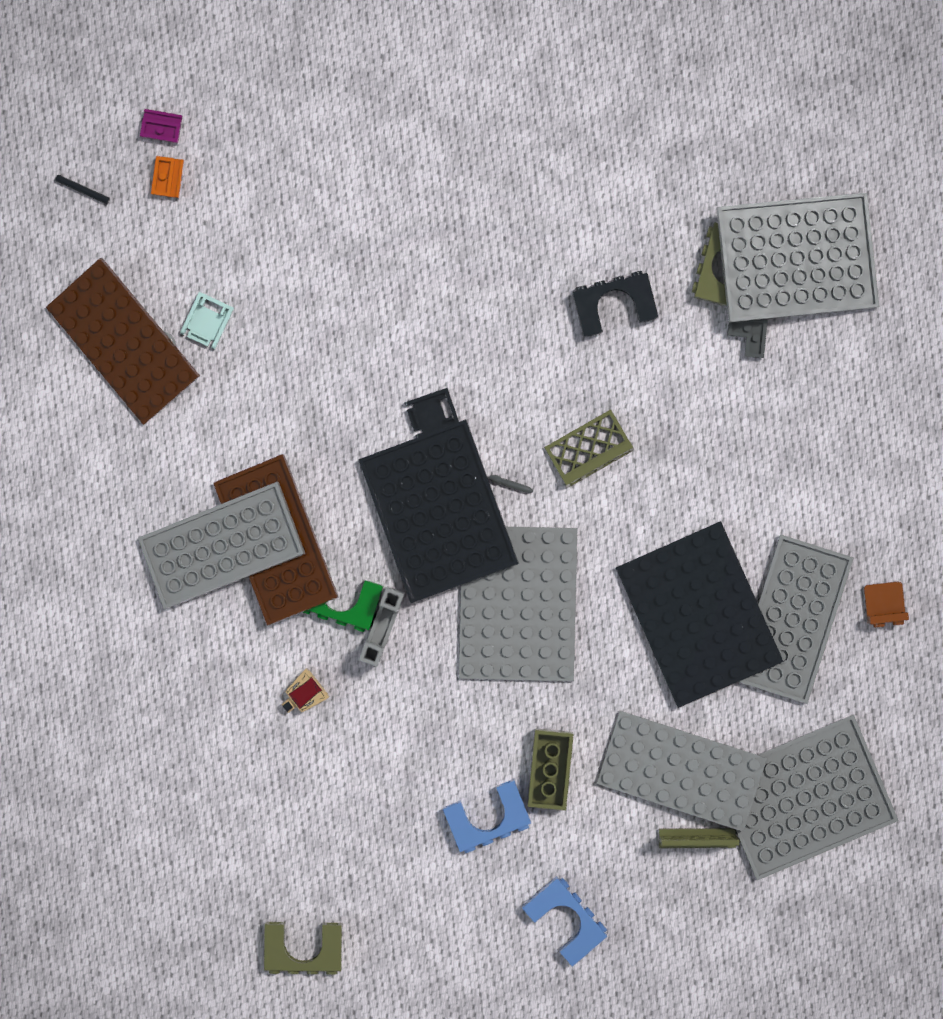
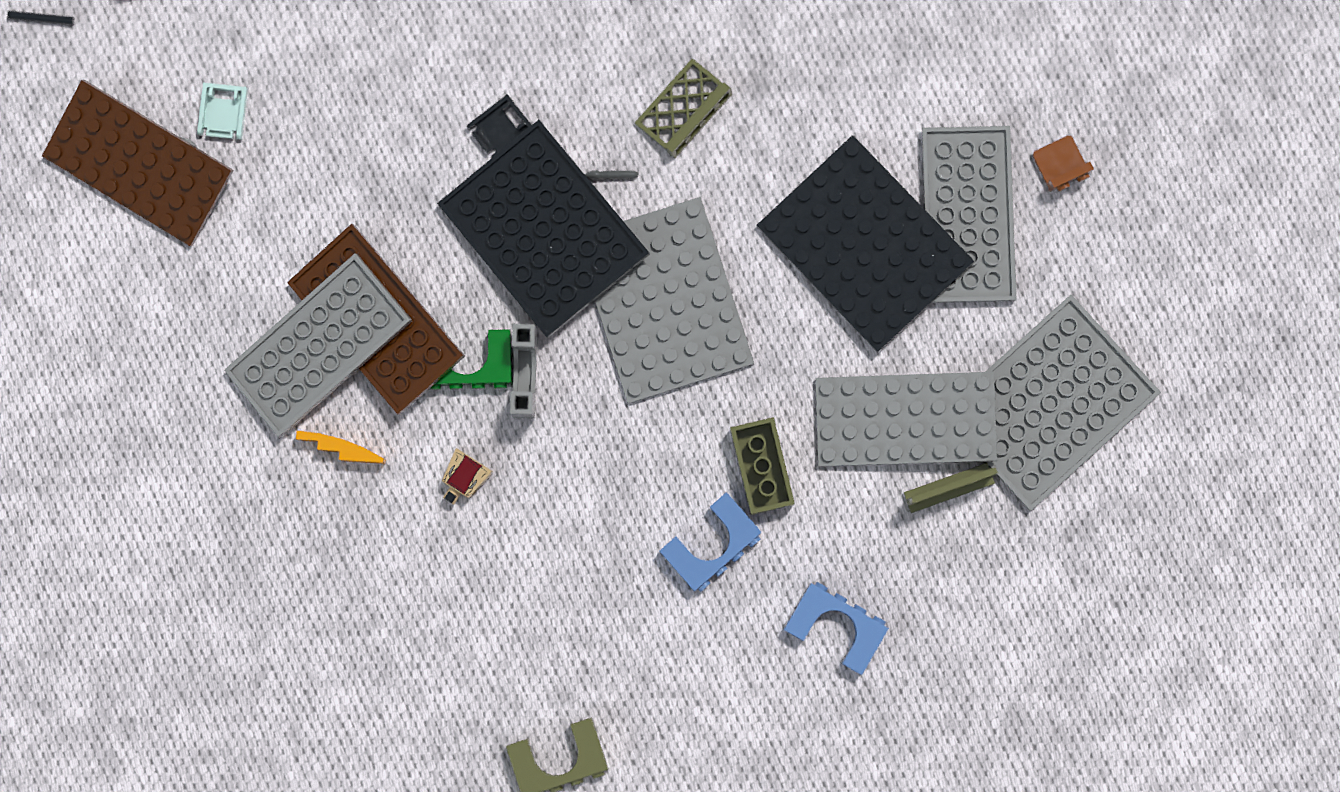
camera: 20 degrees left, 5 degrees down
none -> light orange slope [296,430,386,464]

